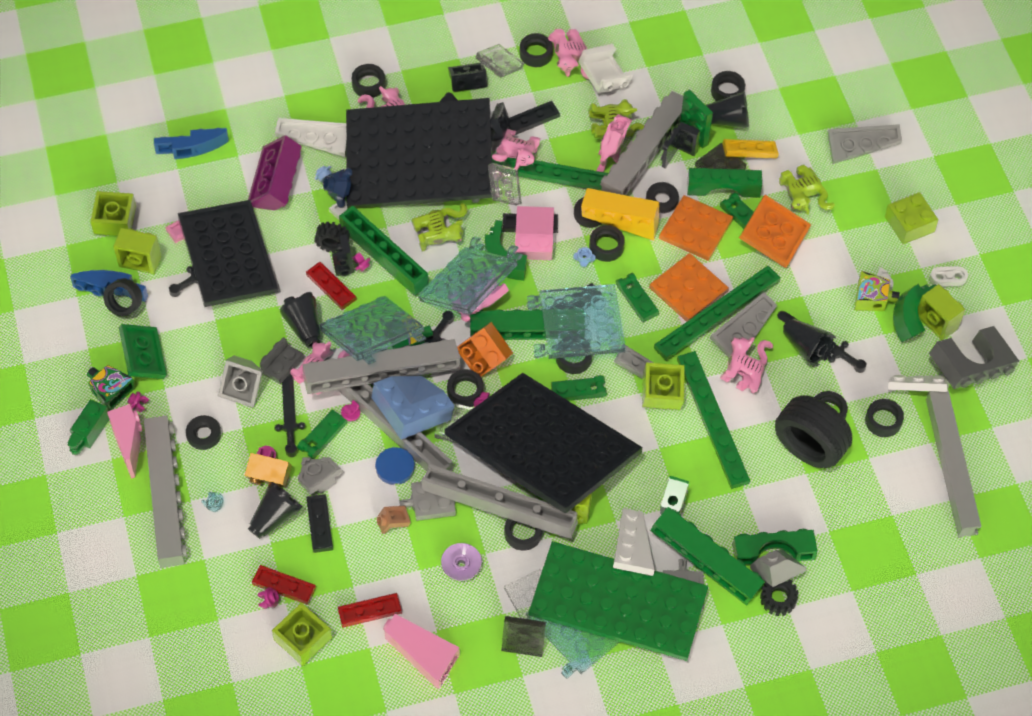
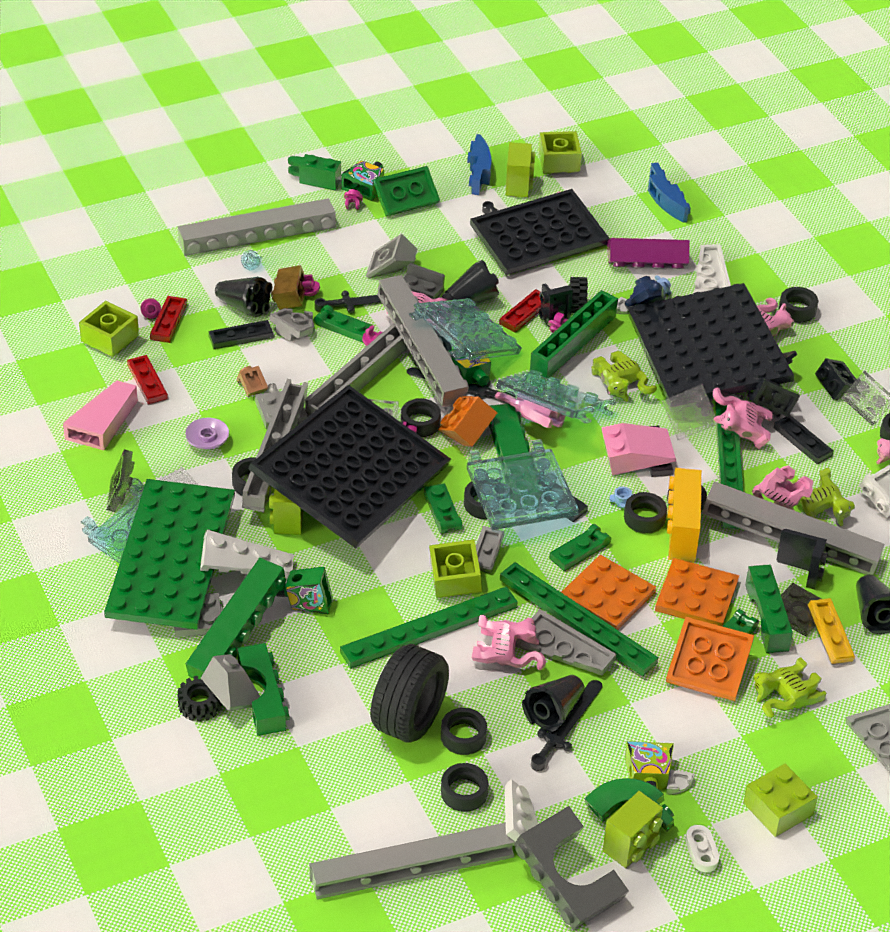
camera: 80 degrees right, 15 degrees down
black tyre [103,278,142,316] -> none
bright pink slope [107,404,142,479] -> none
black tyre [186,415,221,450] -> none
medium blue slope [371,376,454,440] -> none
blue tile [375,447,415,485] -> none
green arch [485,220,527,281] -> none
black tyre [646,182,679,213] -> none
green plate [680,89,713,149] -> none

